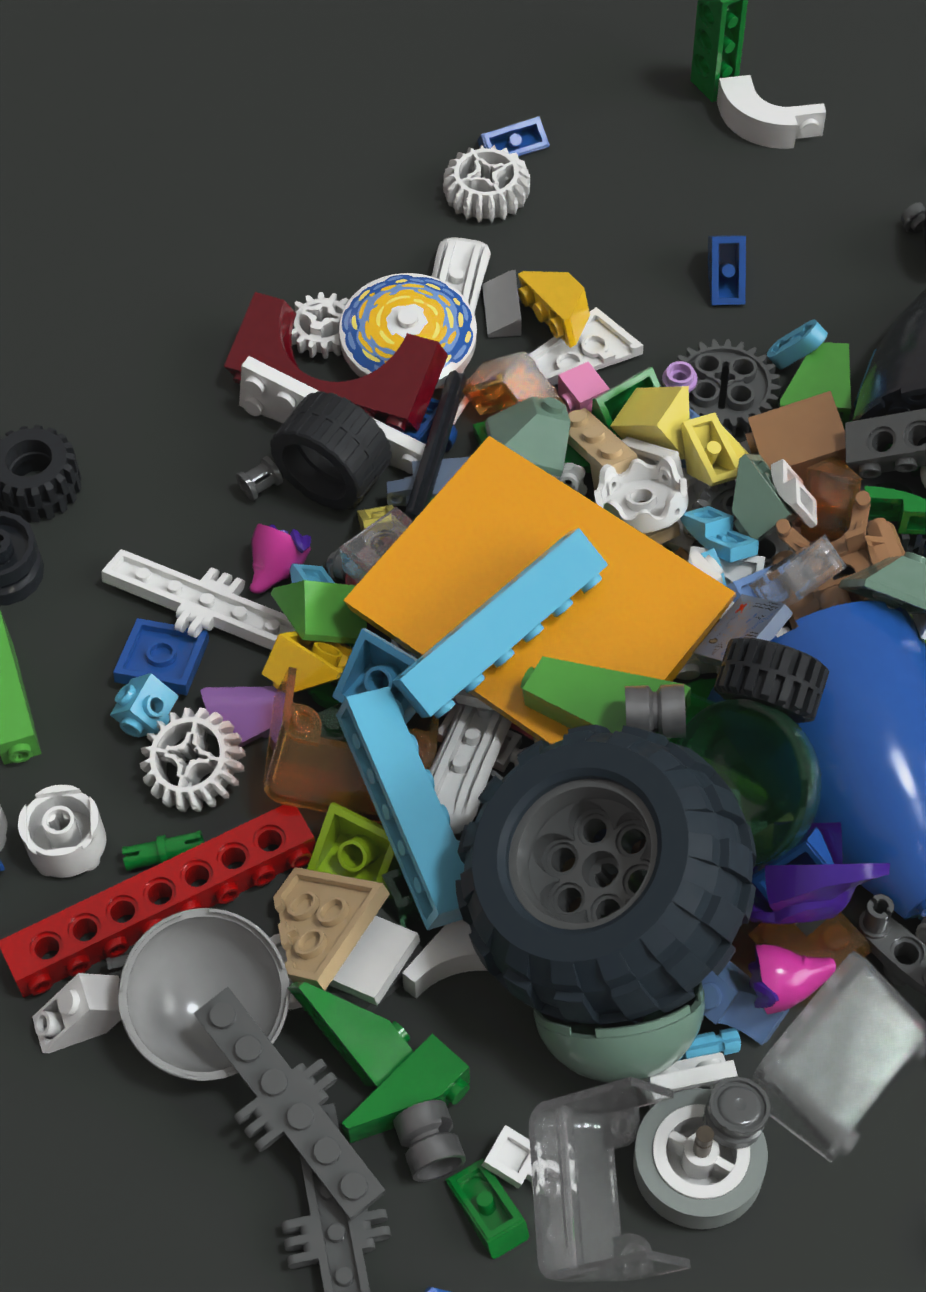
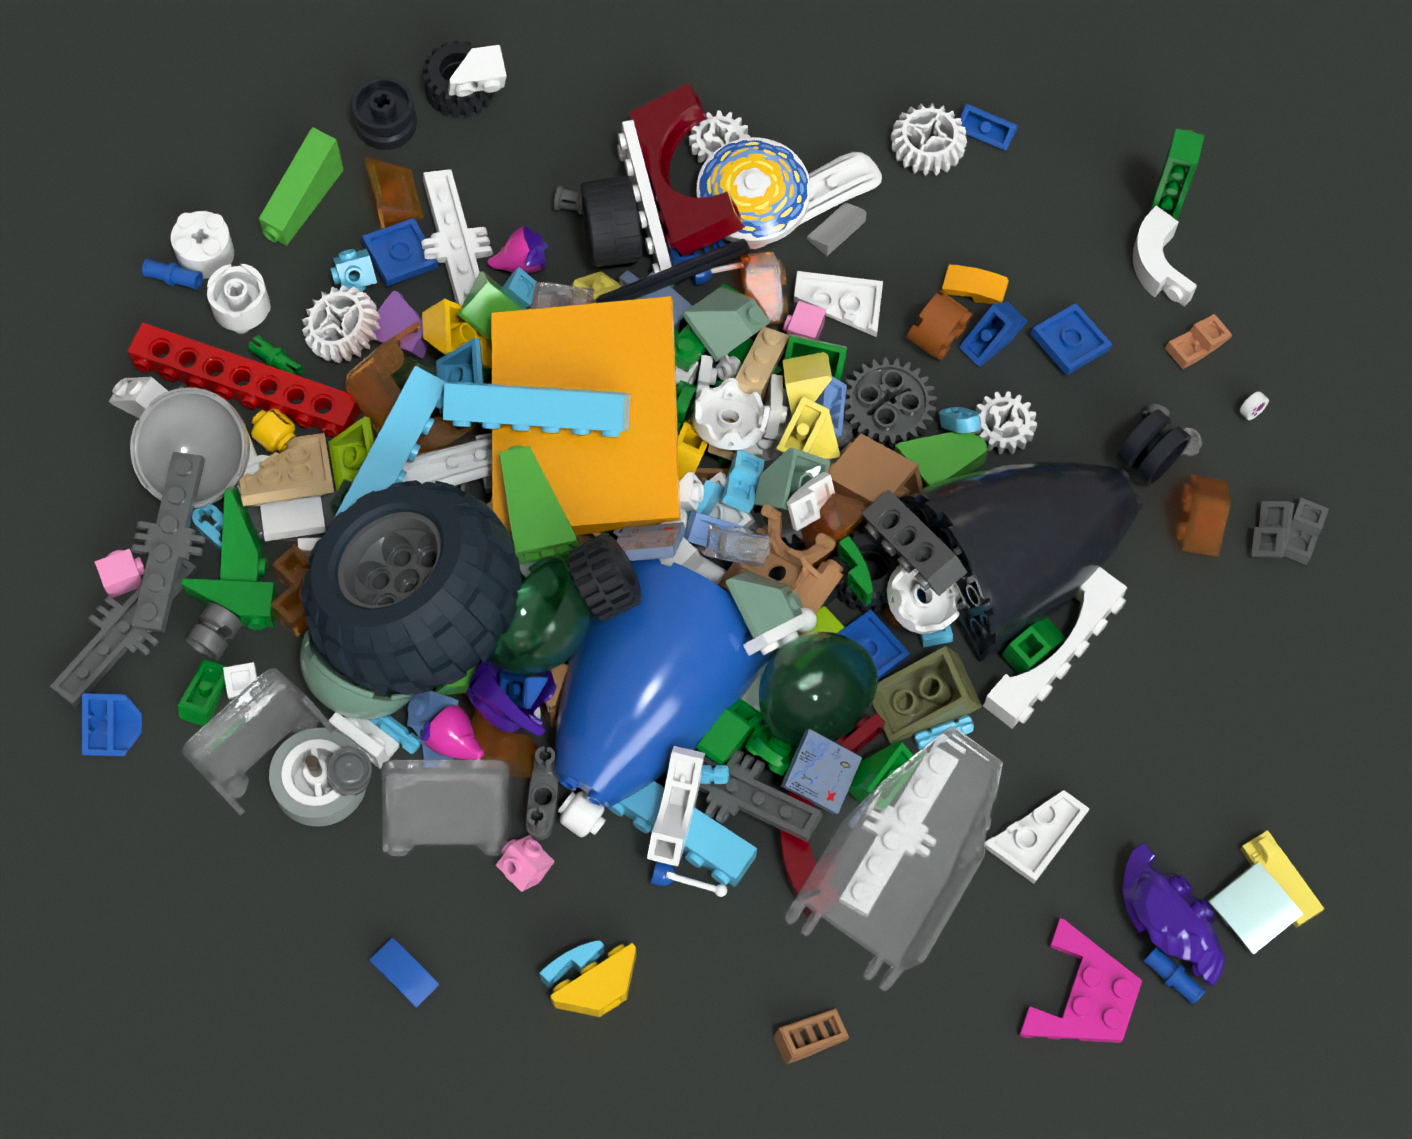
camera: 45 degrees right, 10 degrees up
yellow slope [518,271,590,348] -> none
flat silver wheel [625,684,686,738] -> none
lavender plate [662,361,698,393] -> none
none -> bright pink brick [95,548,145,598]
none -> medium azure beam [192,504,223,551]
none -> yellow head [251,409,296,453]
none -> clear orange brick [271,544,309,637]
none -> clear orange slope [364,157,424,229]
none -> white slope [448,45,506,97]
none -> dark orange brick [906,291,973,361]
none -> light orange slope [942,265,1009,304]
none -> white gear [973,391,1037,454]
none -> blue plate [1030,303,1113,376]
none -> nougat slope [1165,314,1232,369]

